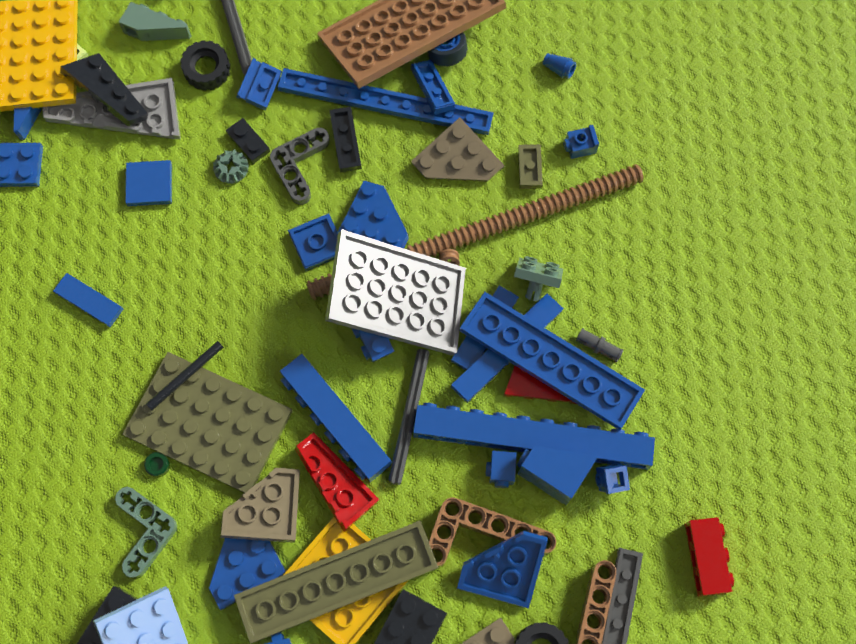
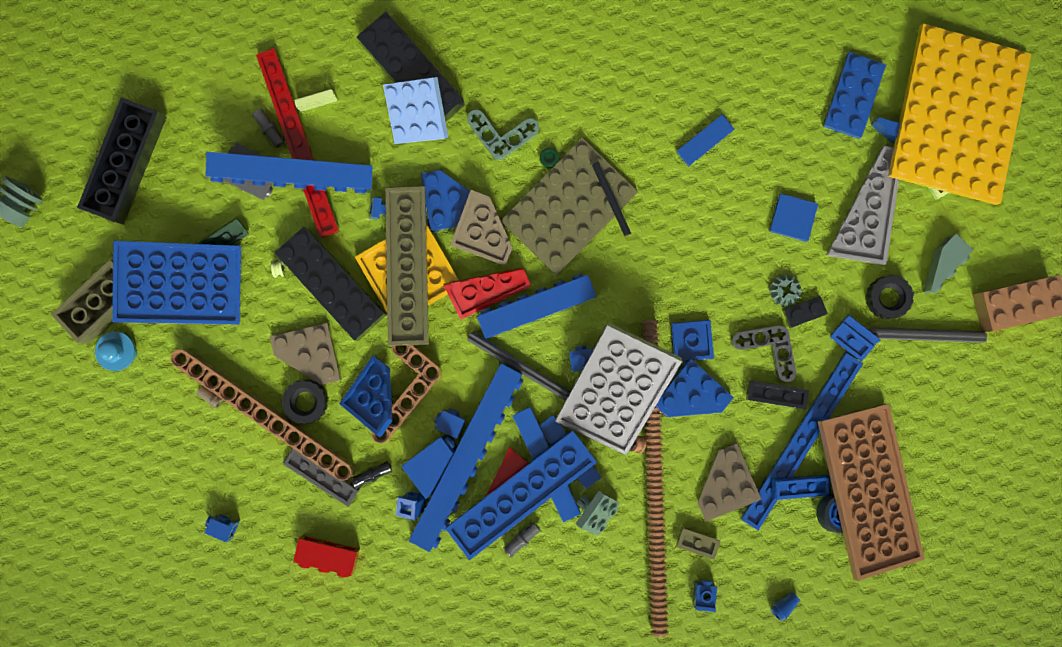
camera: 110 degrees right, 15 degrees up
black wing [60,53,148,127] -> none
none -> black pin [351,461,393,489]

